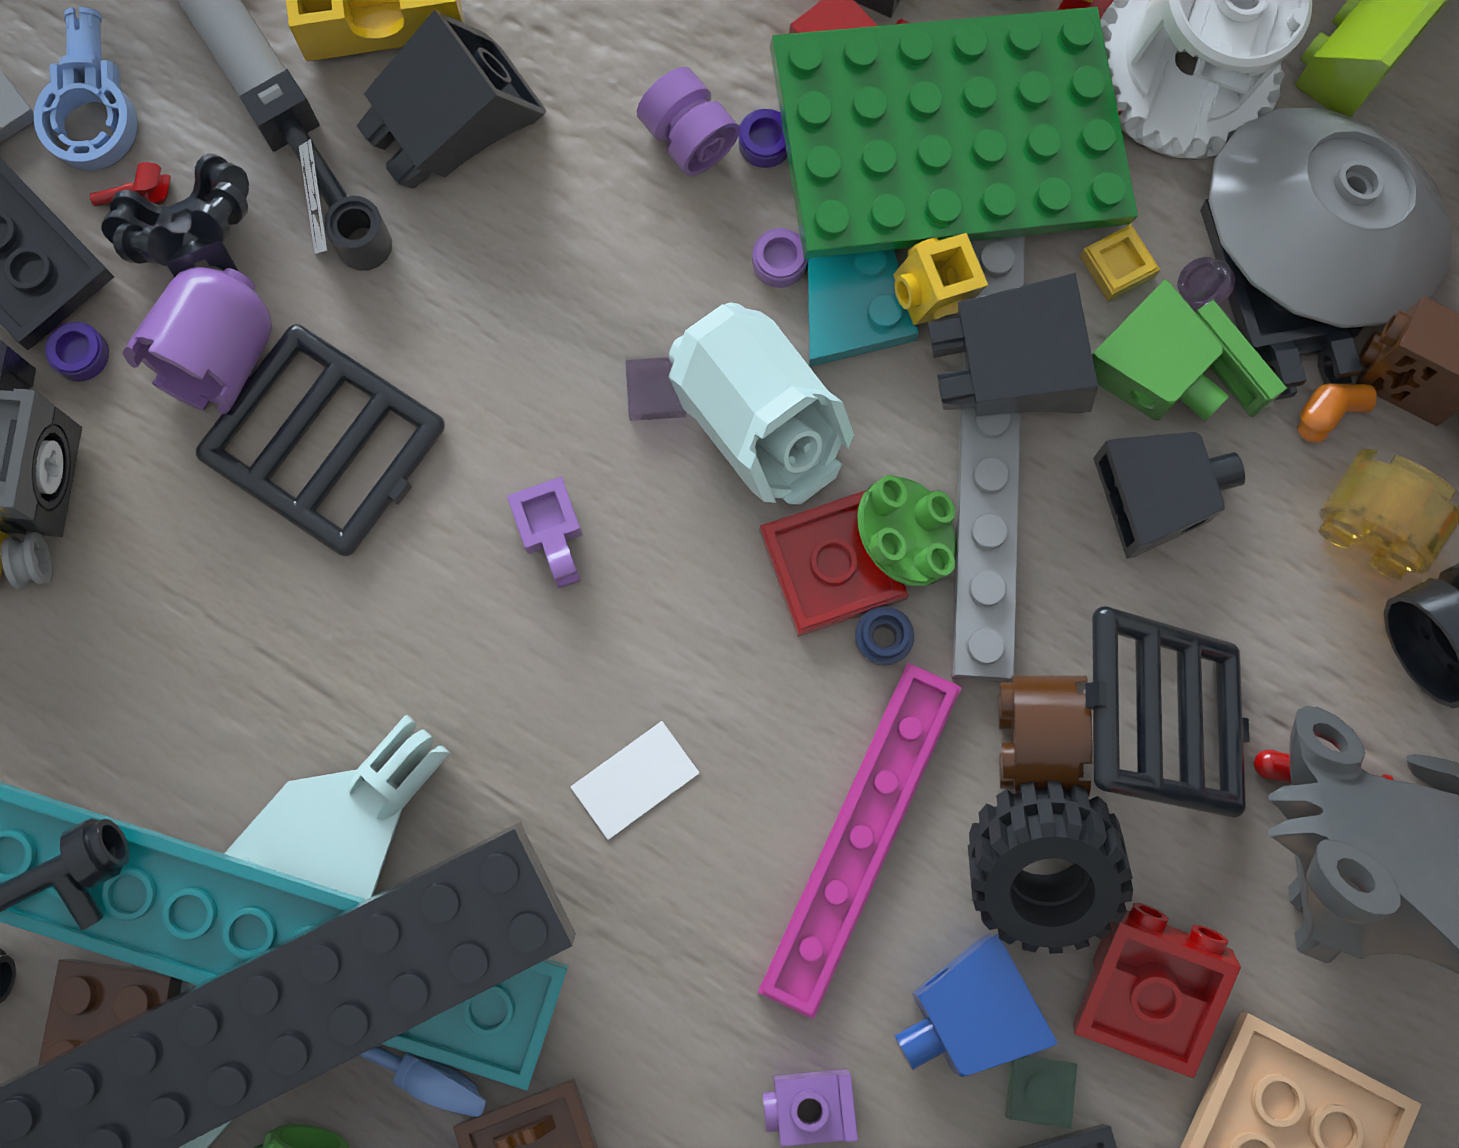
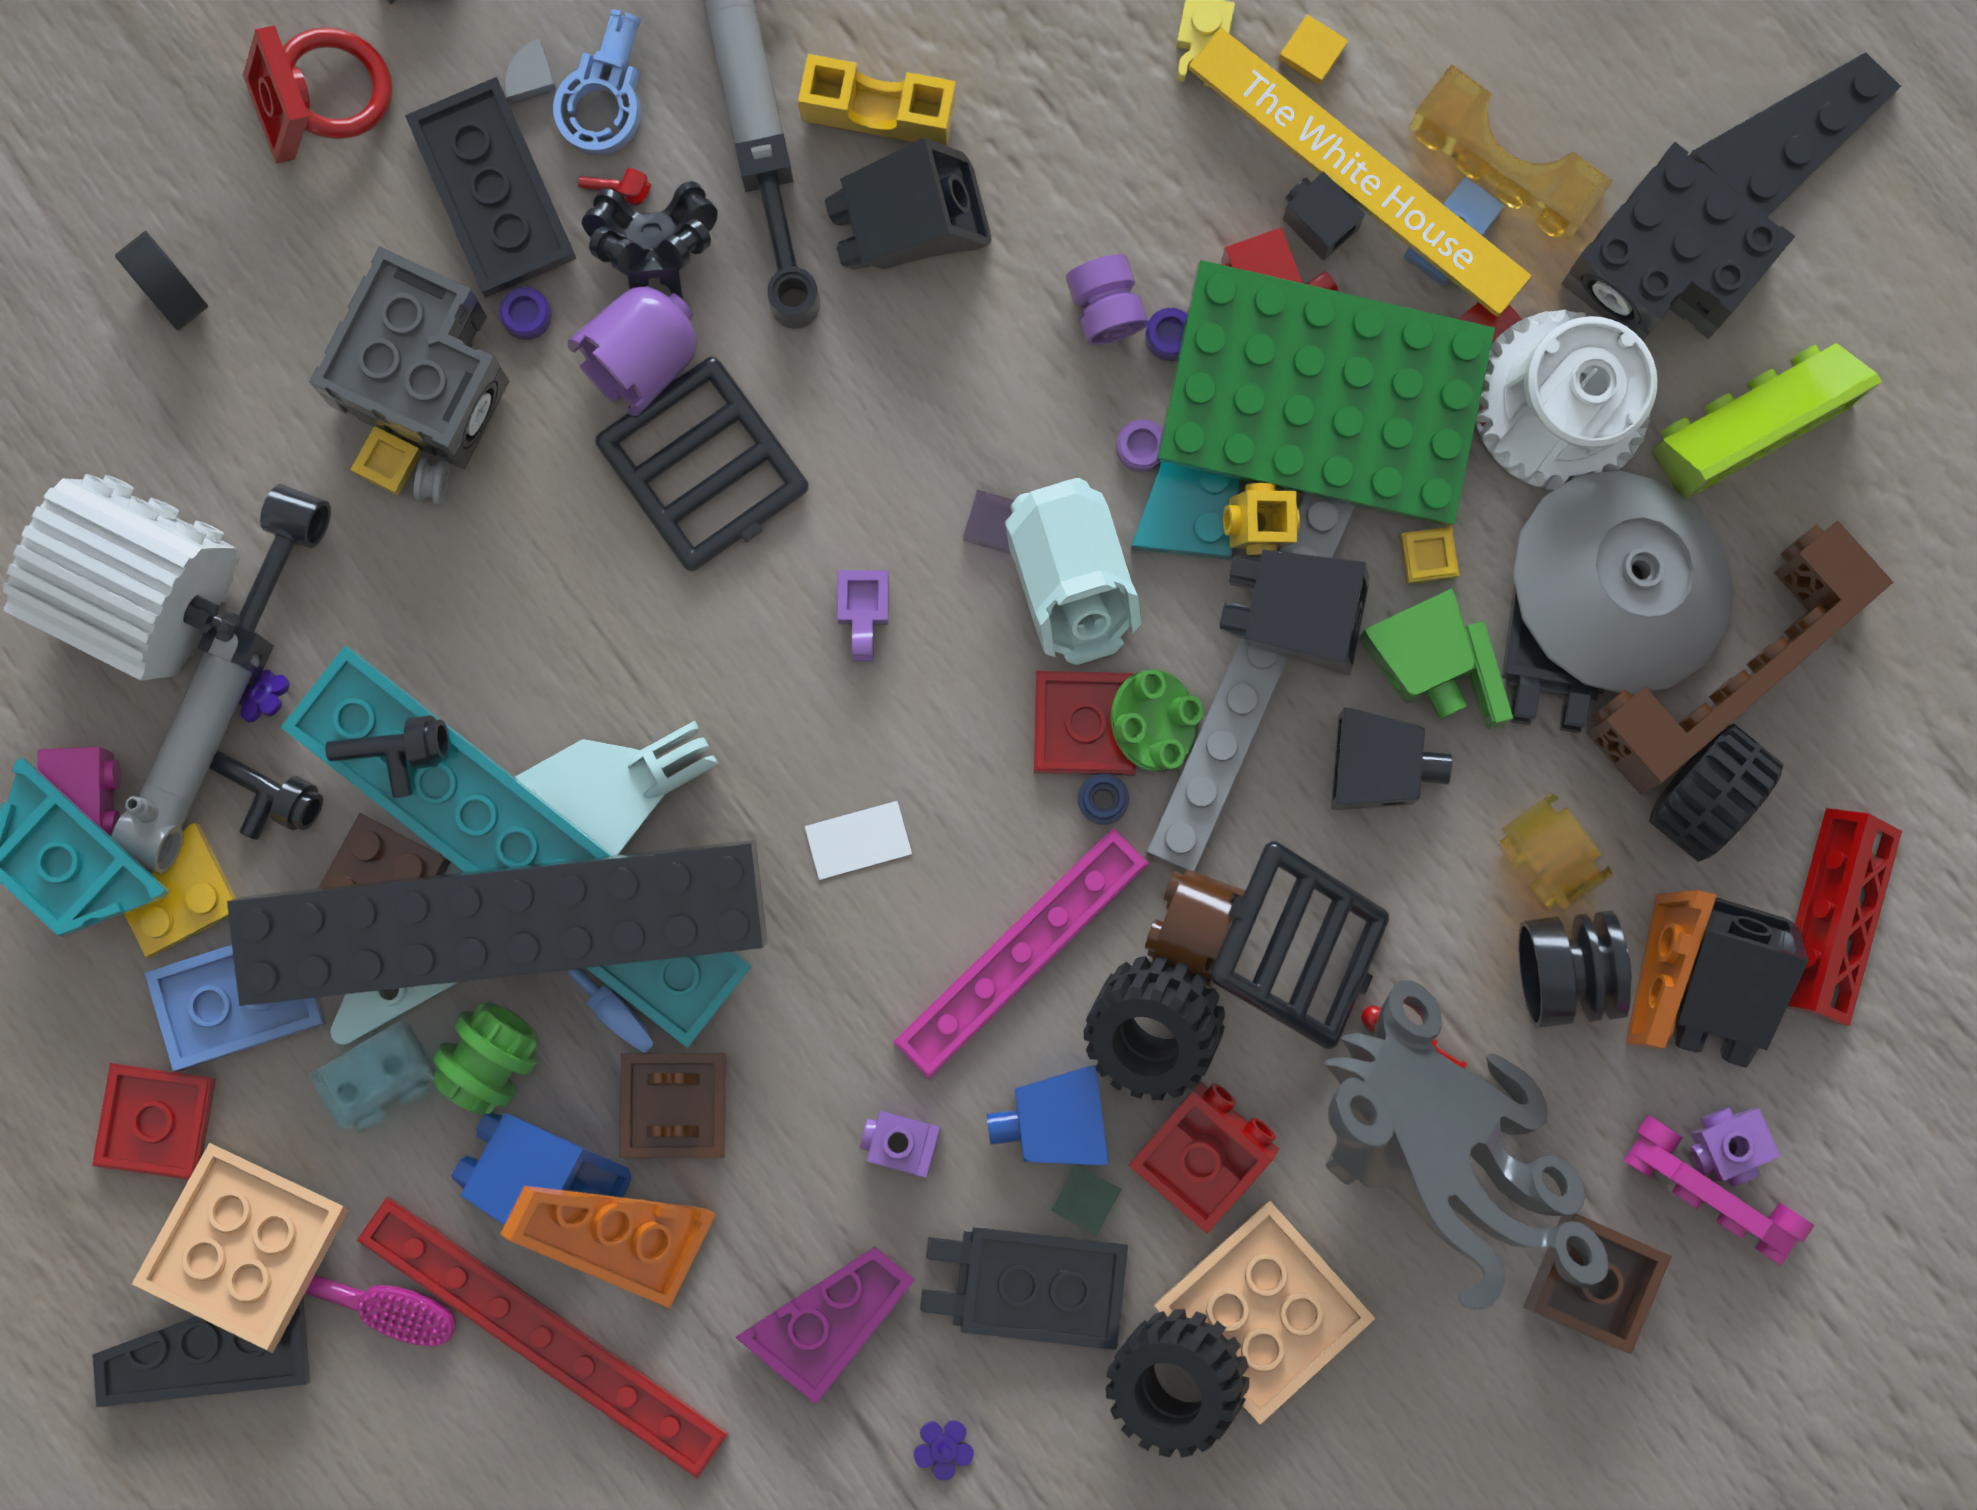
camera: 20 degrees right, 5 degrees up
white sticker [299,139,327,254] -> none
clear purple plate [1177,257,1235,312] -> none
orange arm [1297,384,1377,443] -> none

